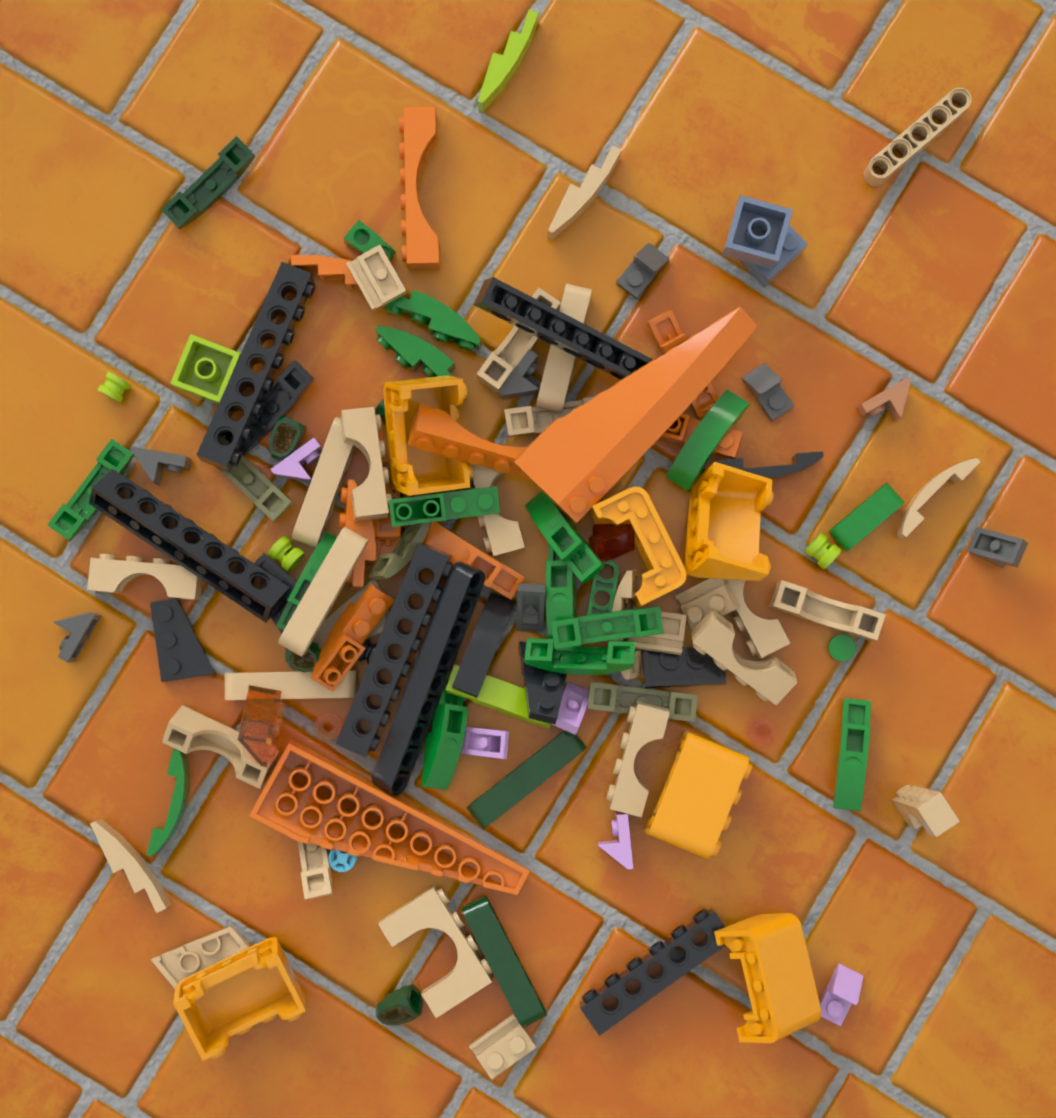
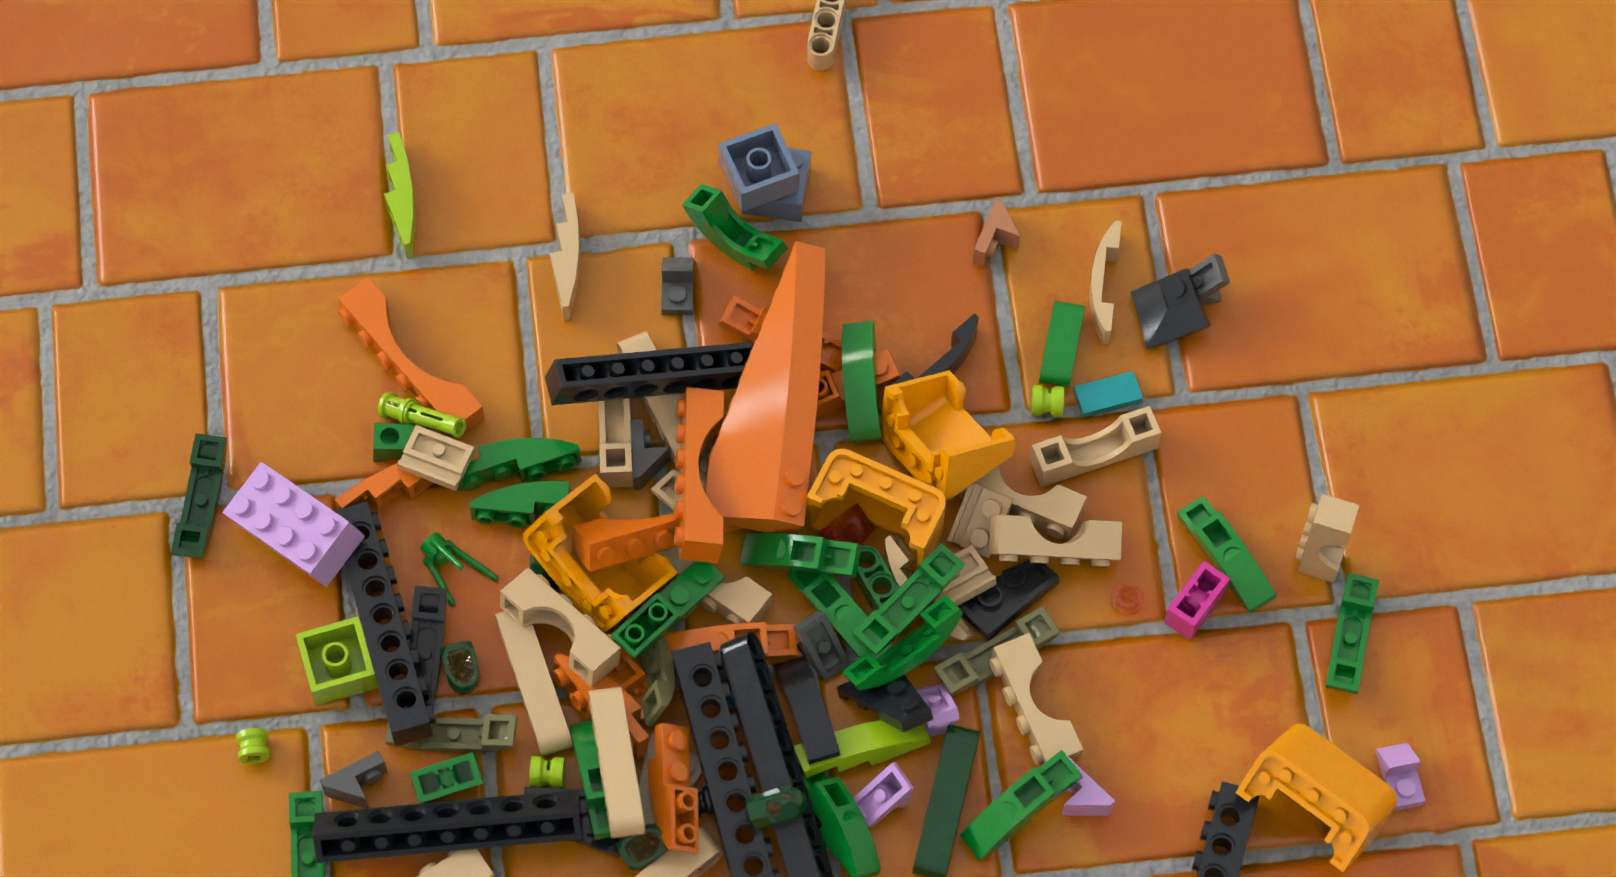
camera: 40 degrees left, 20 degrees down
lavender slope [271,438,323,482] -> none
light orange windscreen [644,731,752,860] -> none
dark grey slope [741,363,794,422] -> none
green tile [827,634,856,661] -> none
none -> lavender brick [222,462,365,588]
none -> lime pin [378,391,466,438]
none -> green brick [410,751,484,804]
none -> green plant [420,533,498,606]
none -> orange arch [674,387,724,563]
none -> green arch [682,183,788,270]
none -> dark green rock [746,786,807,830]
none -> green slope [960,750,1083,862]
none -> teal tile [1073,371,1143,418]
none -> black plate [1130,268,1211,349]
none -> dark pink brick [1164,561,1230,641]
none -> green slope [1325,573,1379,694]

